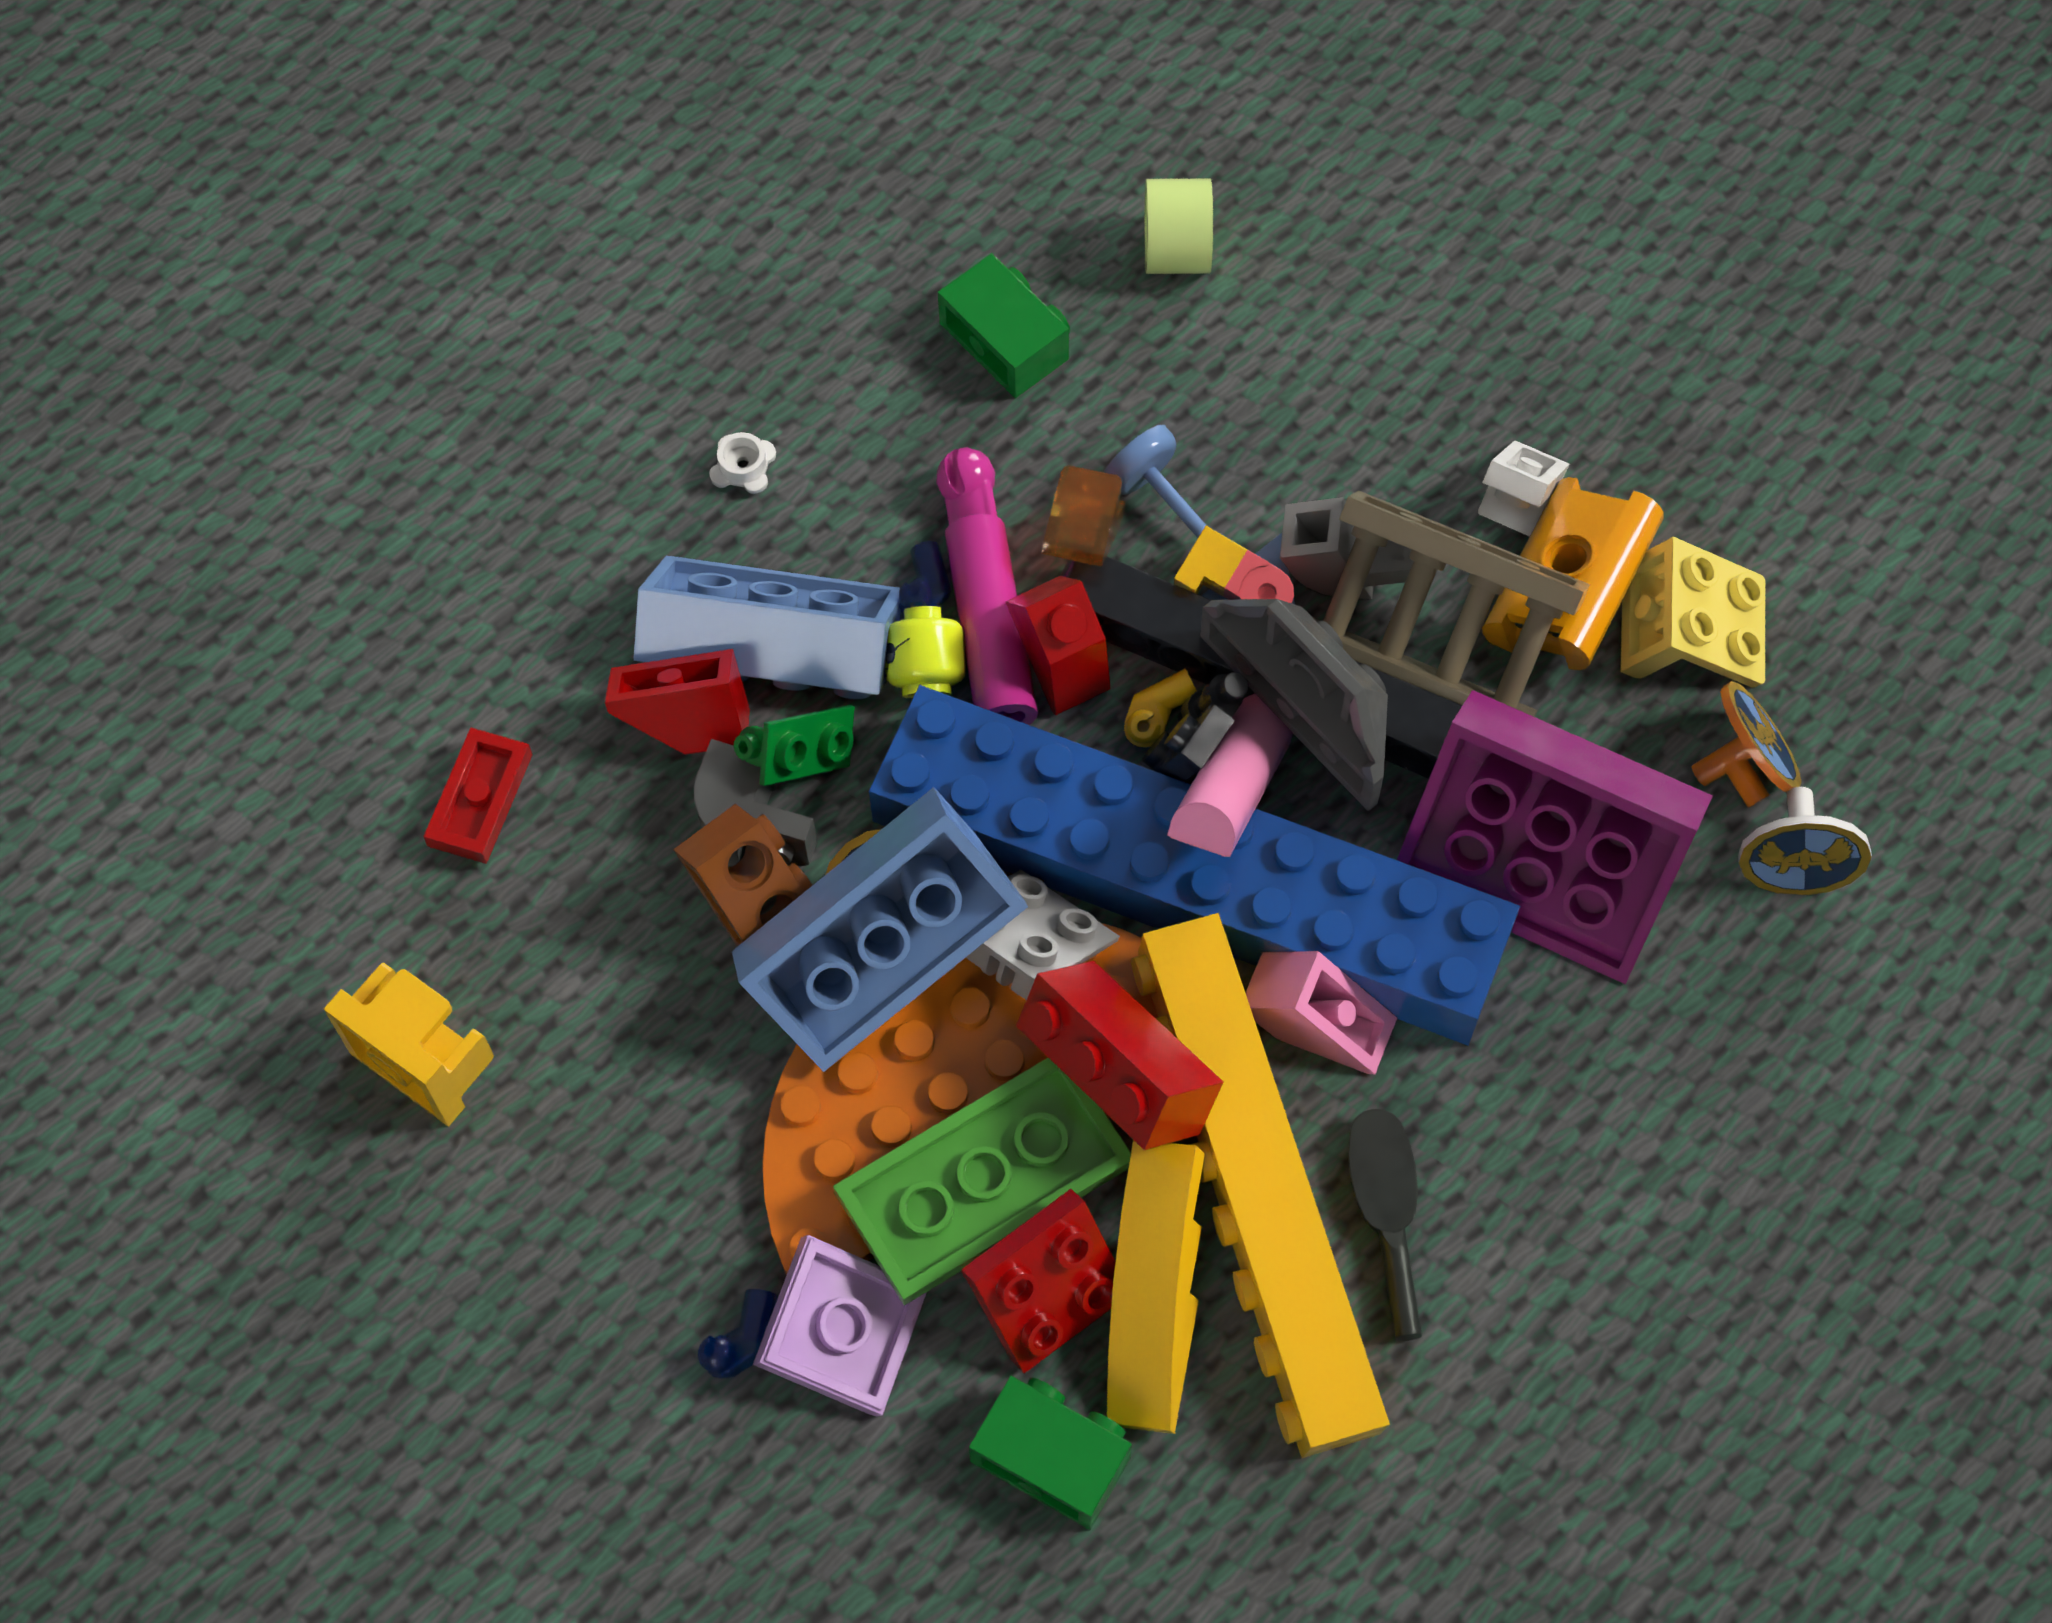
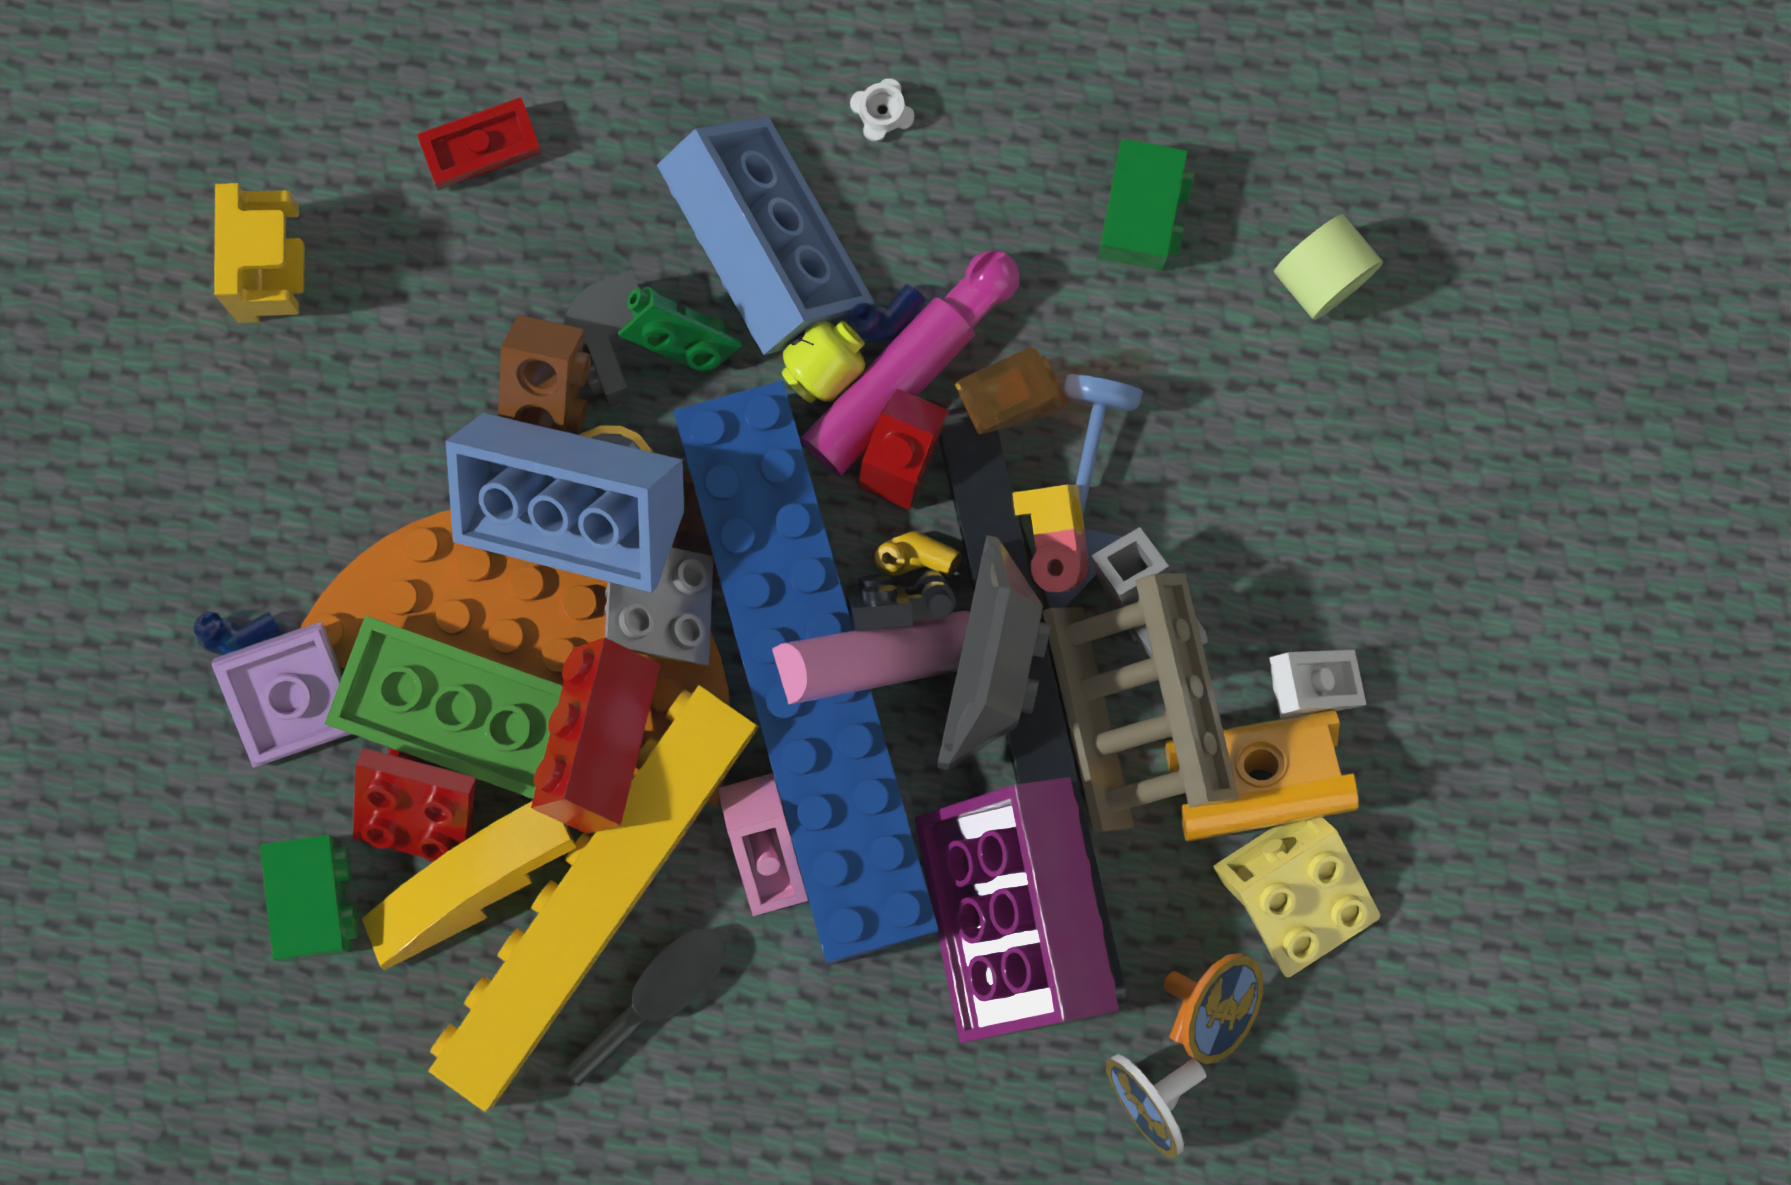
camera: 50 degrees right, 15 degrees up
red slope [605,649,750,755] -> none

